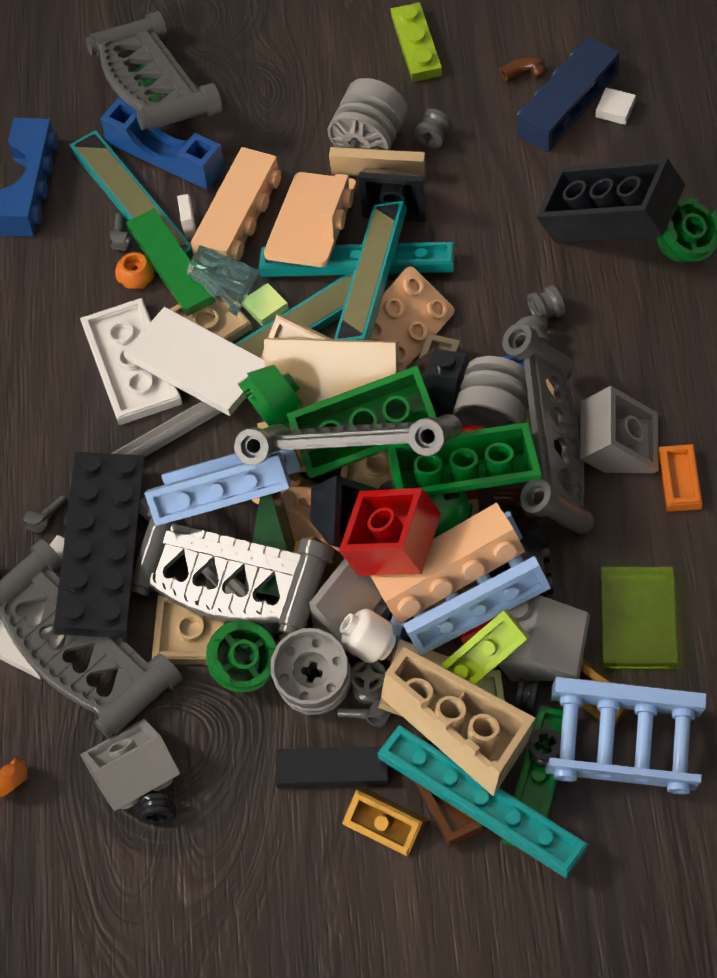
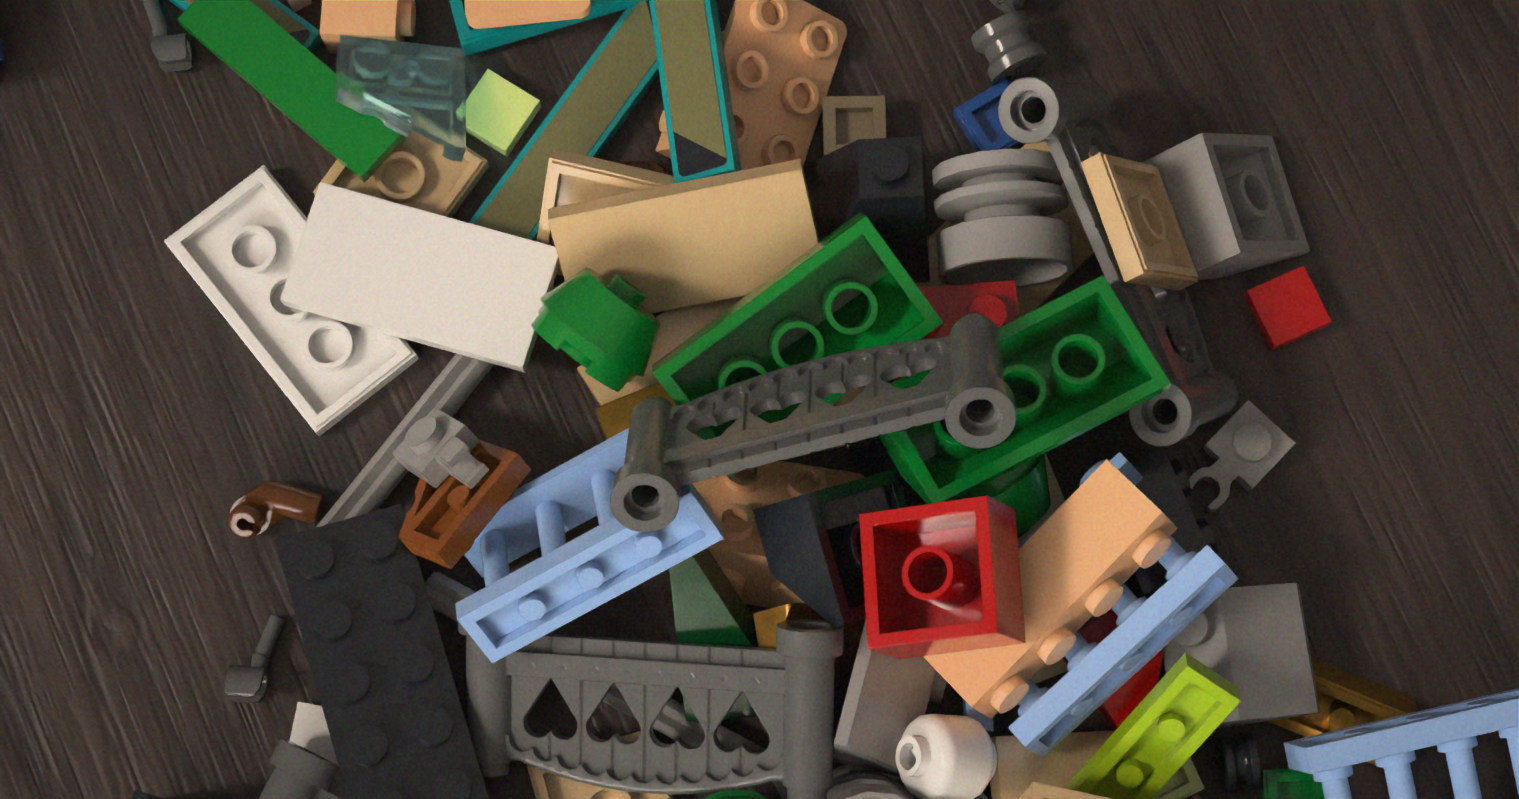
camera: 25 degrees left, 20 degrees up
orange plate [115,252,155,289] -> none
clear neon green tile [601,567,677,668] -> none
orange tile [658,444,703,512] -> none
none -> reddish brown arm [228,480,325,539]
none -> light grey plate [391,407,490,489]
none -> dark orange wing [398,439,531,569]
none -> tan tile [1080,153,1198,290]
none -> light grey plate [1189,400,1296,514]
none -> red tile [1244,266,1332,351]

